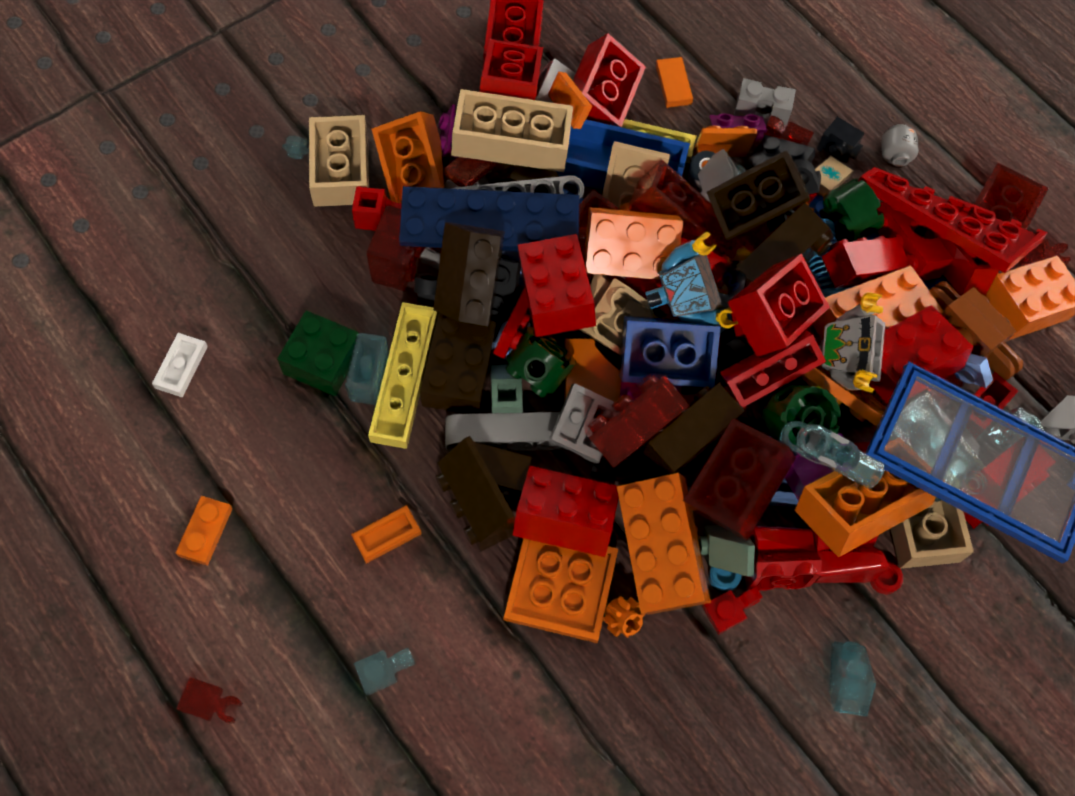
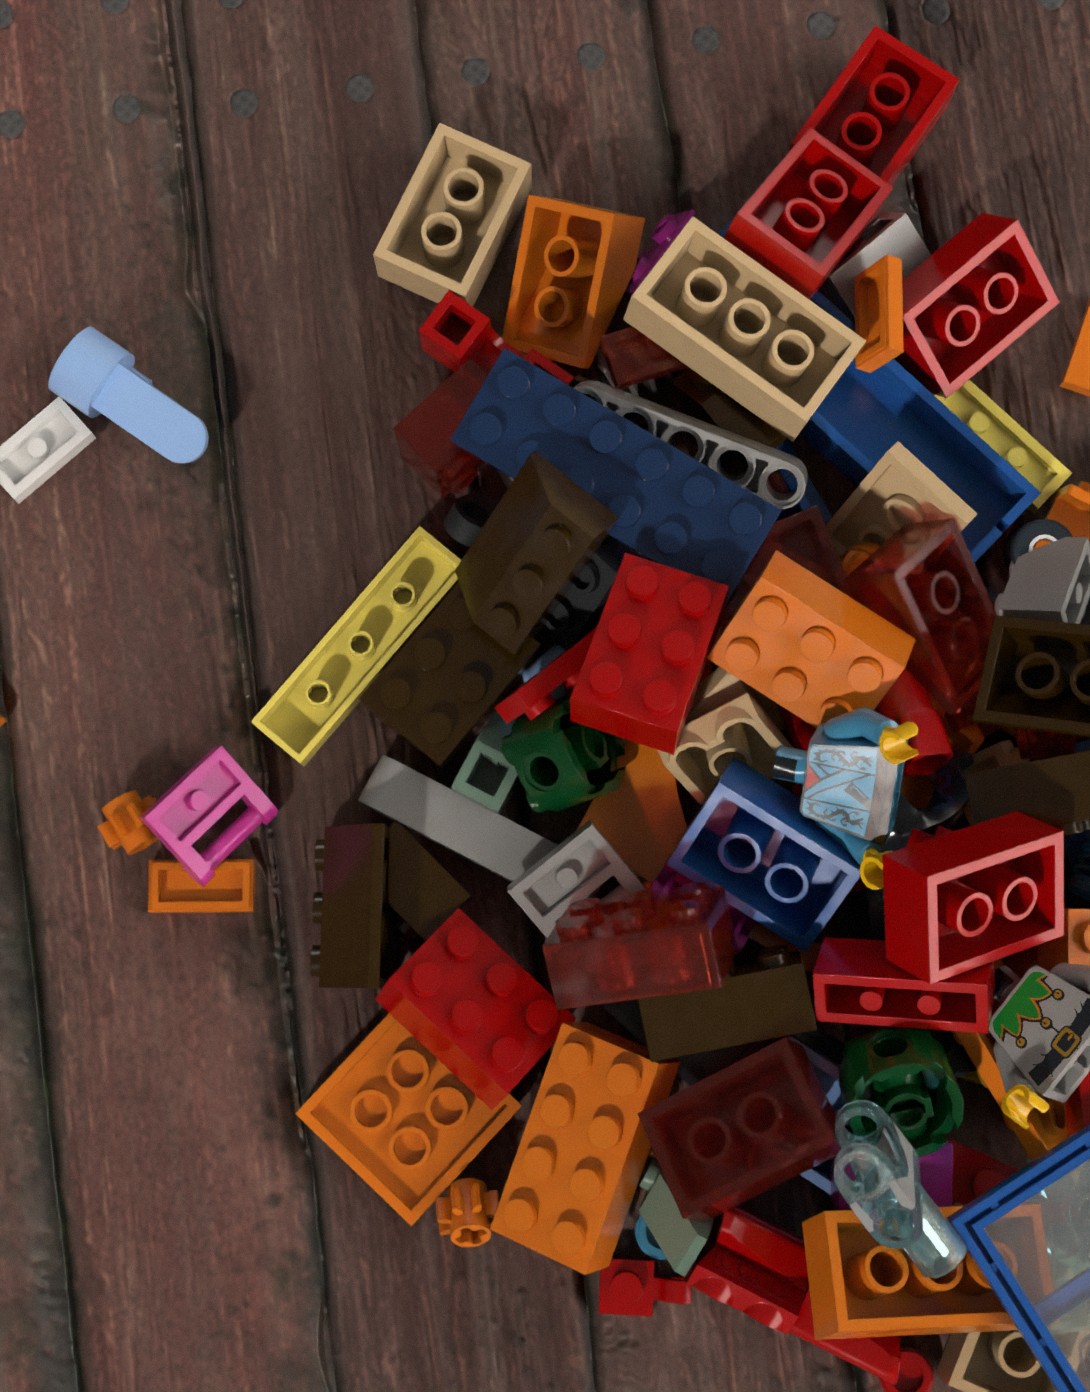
camera: 35 degrees right, 15 degrees up
dark green brick [277,310,363,397] -> none
clear light blue plate [282,136,309,159] -> none
clear light blue brick [345,333,389,405] -> none
clear light blue plate [354,648,415,696] -> none
none -> light blue piece [48,327,209,463]
none -> orange gear [97,790,159,855]
none -> dark pink plate [139,745,279,886]

